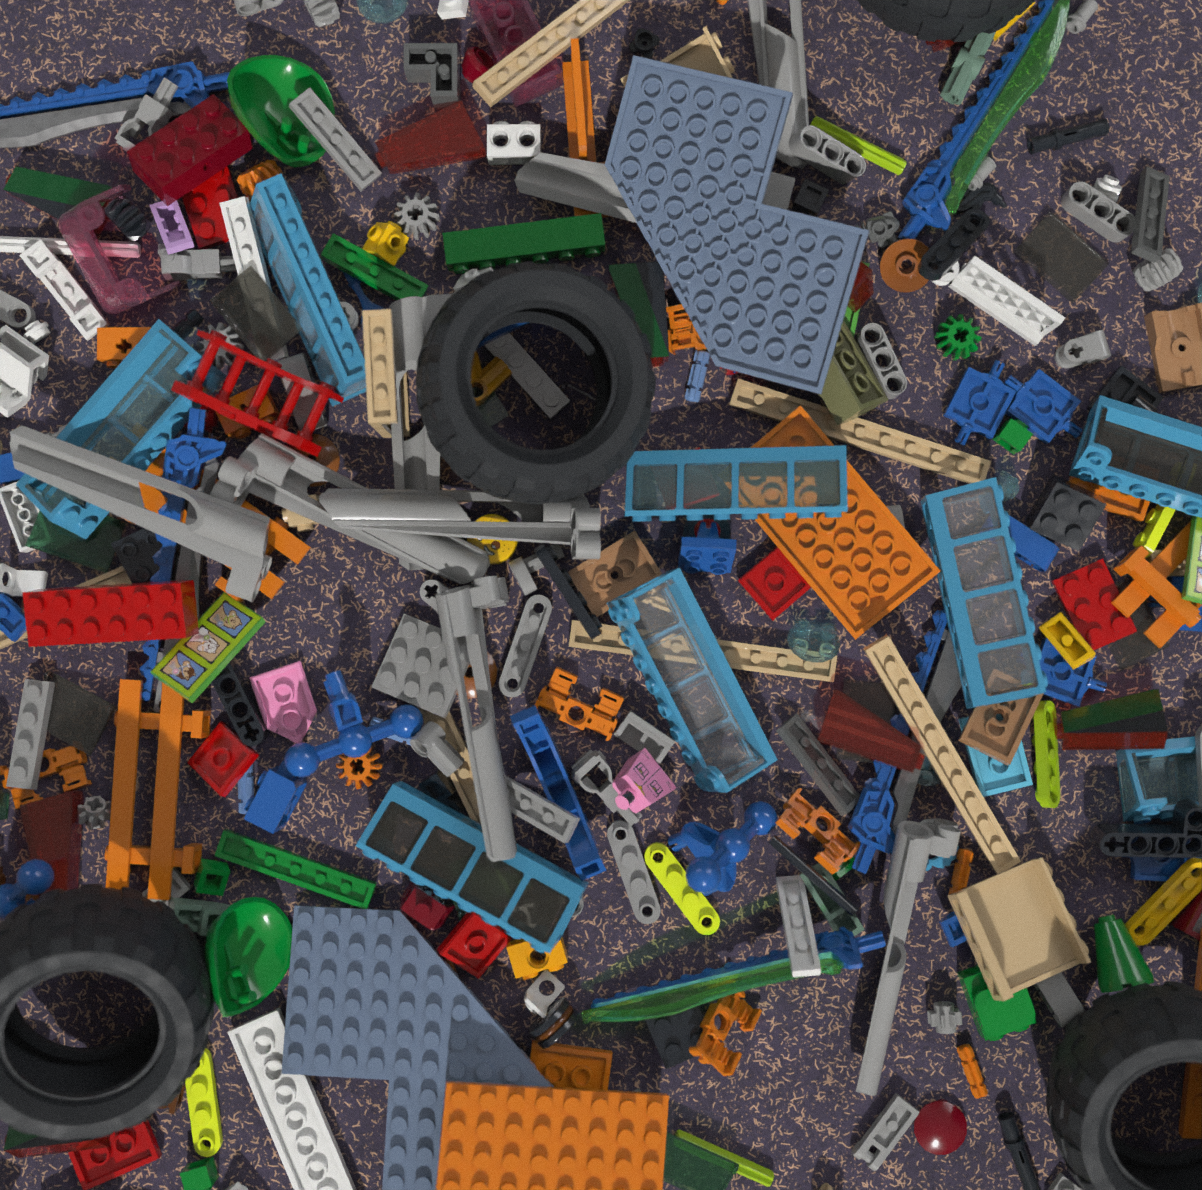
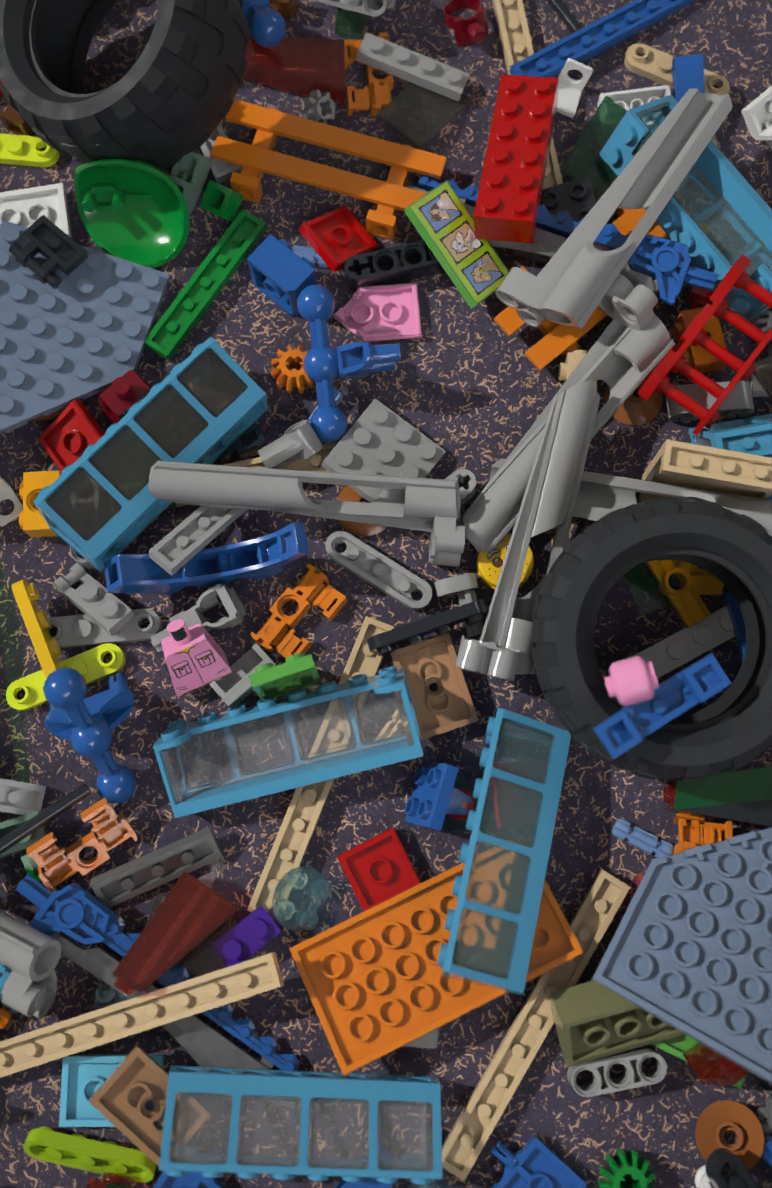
camera: 110 degrees right, 10 degrees down
none -> black plate [9,215,88,289]
none -> yellow plate [11,579,66,679]
none -> light grey plate [53,563,134,636]
none -> dark purple plate [211,903,284,967]
none -> bright green plate [248,653,322,700]
none -> blue slope [593,654,732,759]
none -> bright pink head [604,656,659,706]

